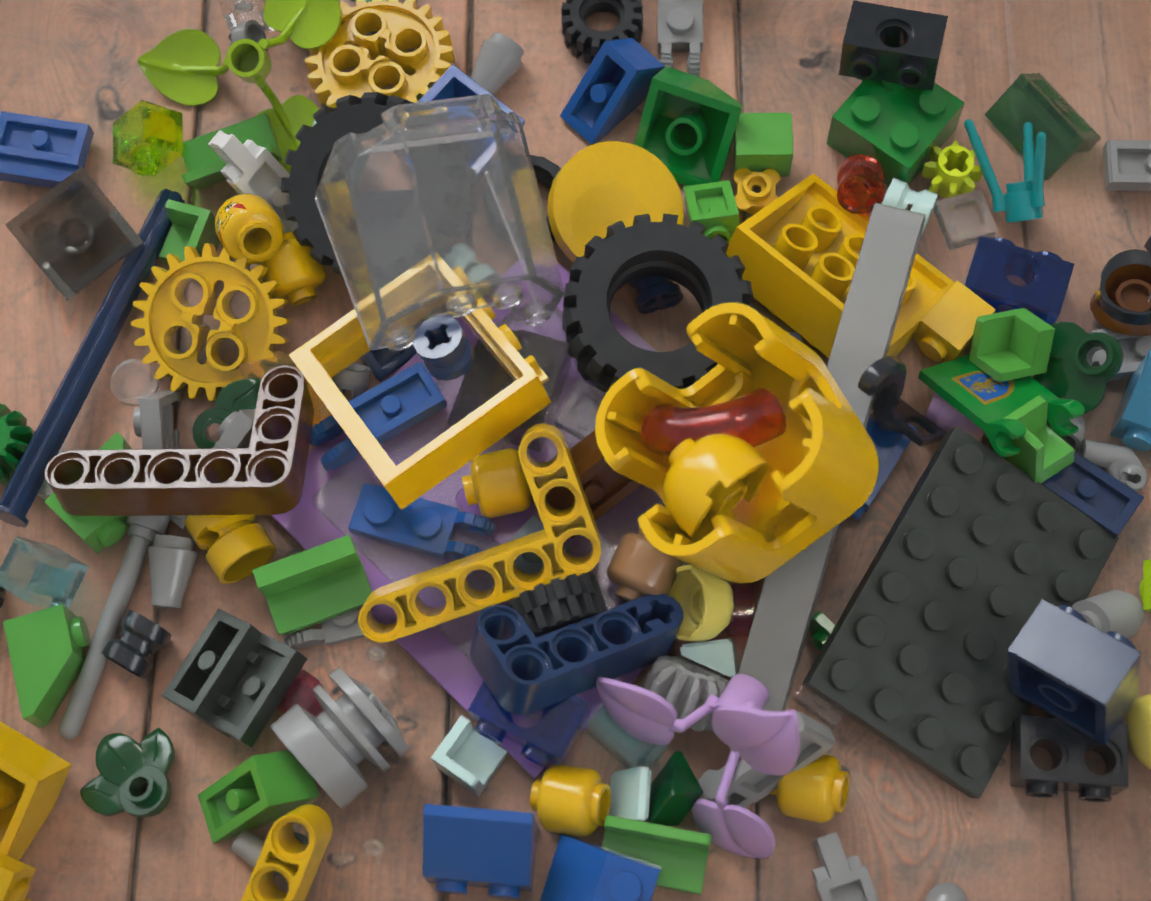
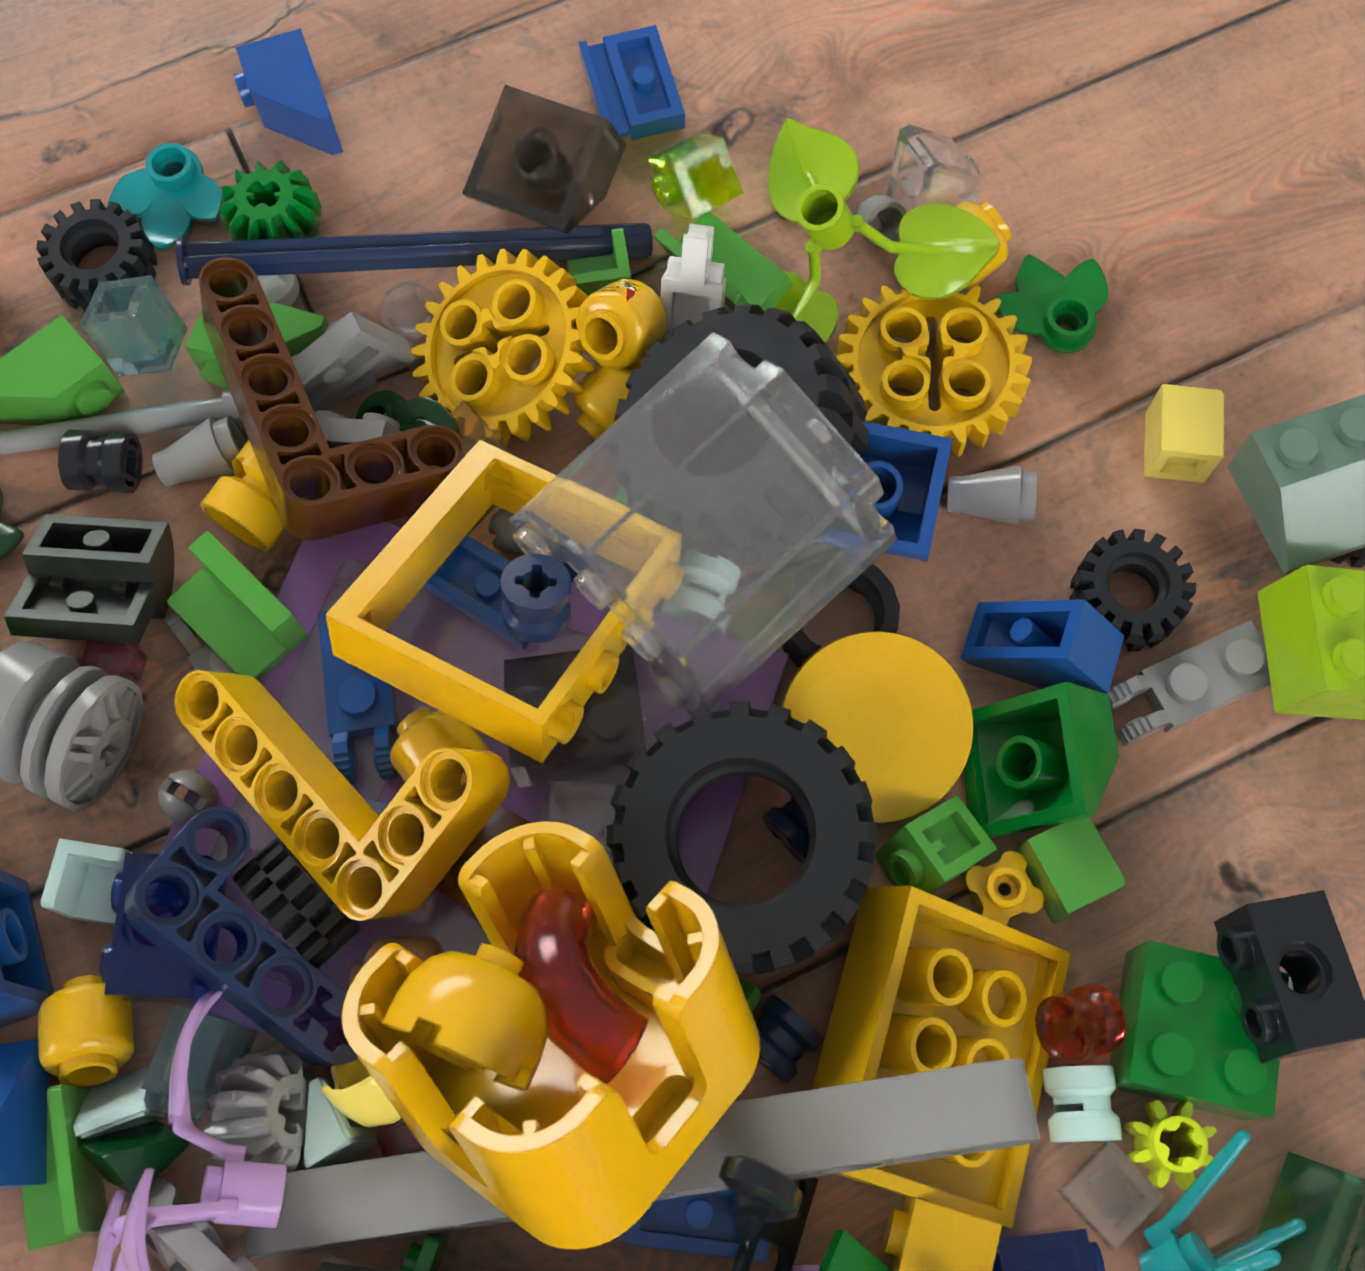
camera: 60 degrees right, 0 degrees up
none -> light grey hinge [158,770,218,826]

